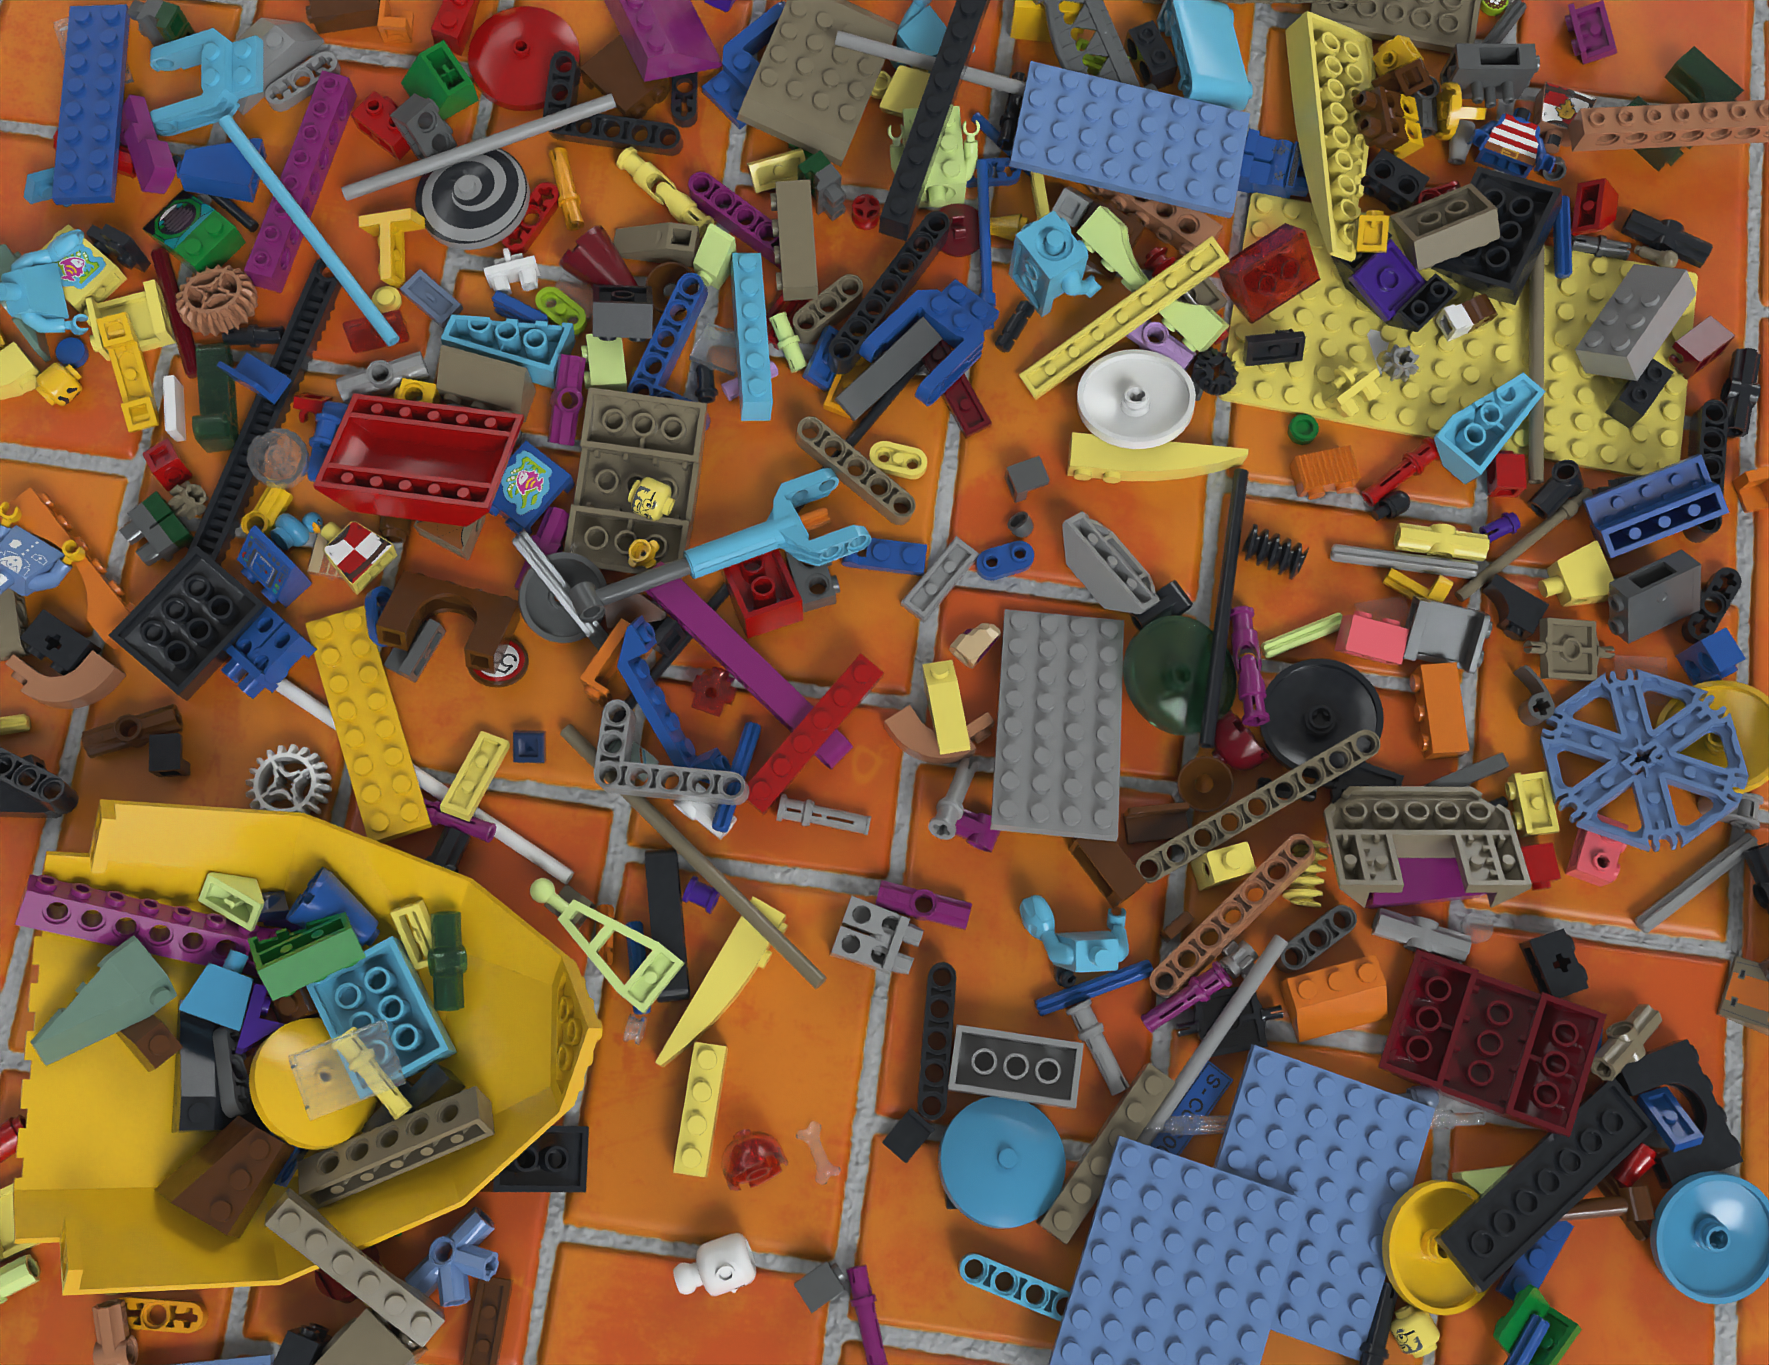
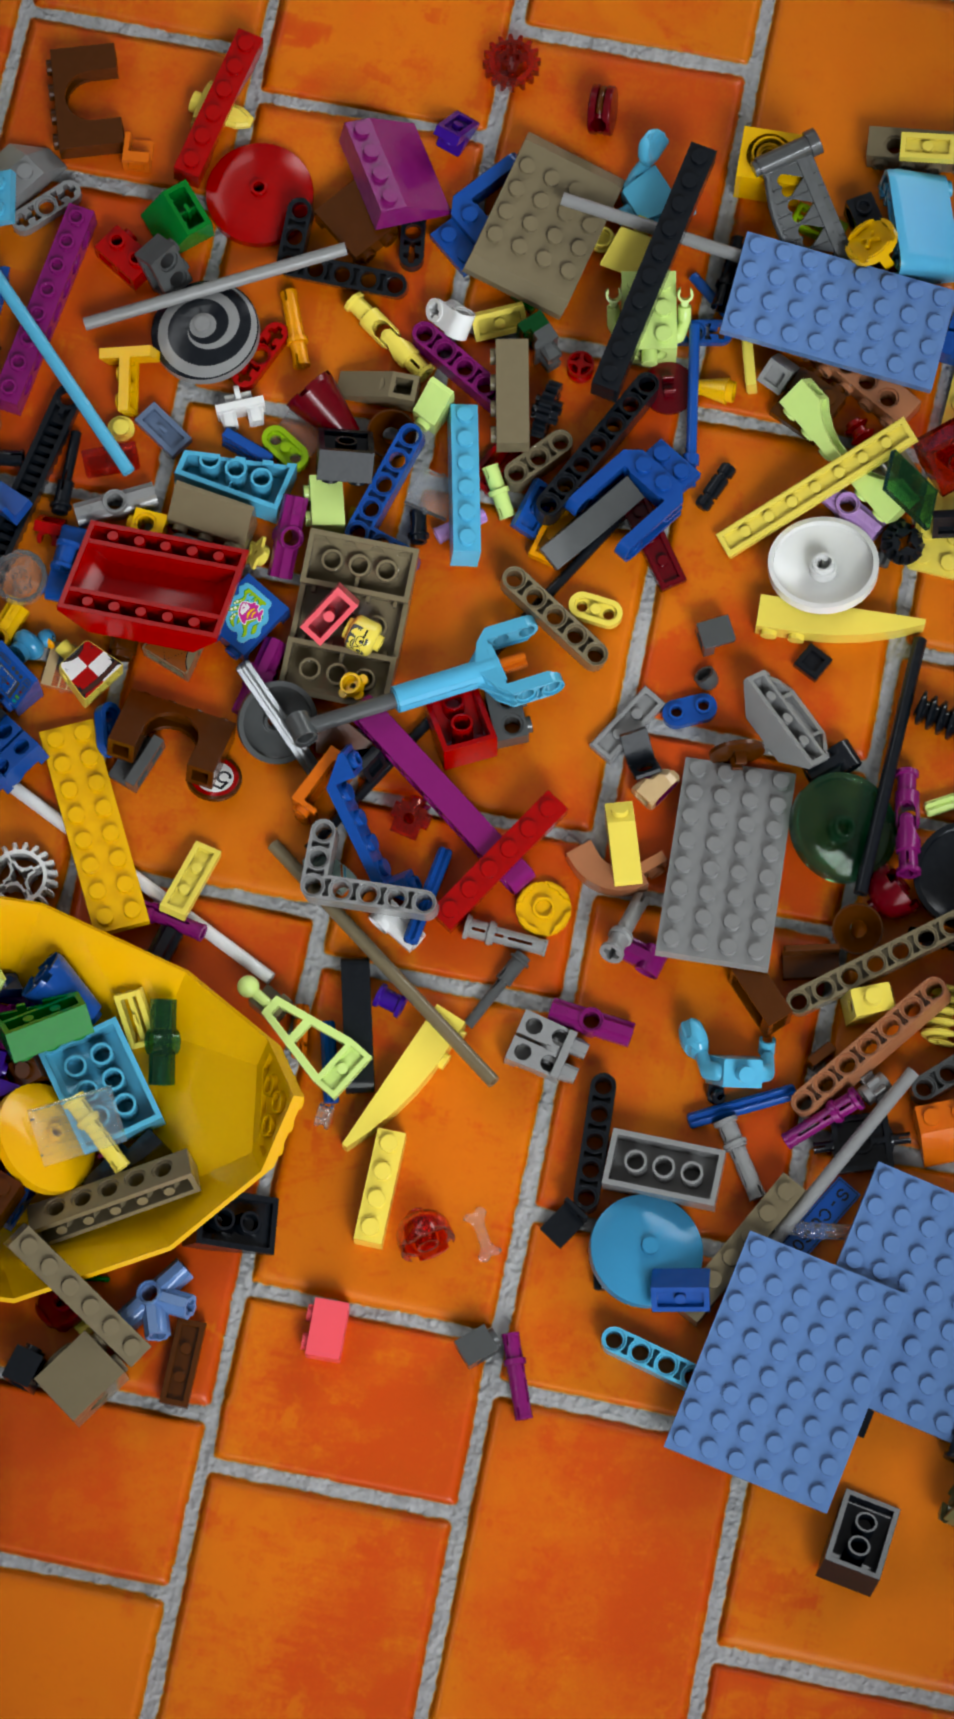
camera: 10 degrees right, 0 degrees up
dark blue tile [513,730,546,763] -> none
white piece [673,1233,756,1296] -> none
blue plate [841,538,927,576] -> none
medium azure torso [1009,211,1102,318] -> none
none -> black pin [50,430,82,516]
none -> light yellow plate [246,536,270,570]
none -> coral brick [300,582,360,646]
none -> coral brick [301,1297,350,1364]
none -> white piece [426,298,476,341]
none -> dark grey pin [464,950,530,1029]
none -> yellow tile [516,881,572,937]
none -> black gear [530,380,564,439]
none -> black bracket [619,726,662,780]
none -> blue panel [651,1268,711,1312]
none -> reddish brown piece [709,739,765,770]
none -> black tile [793,643,833,683]
none -> yellow tile [845,218,898,271]
none -> clear green piece [882,449,938,531]

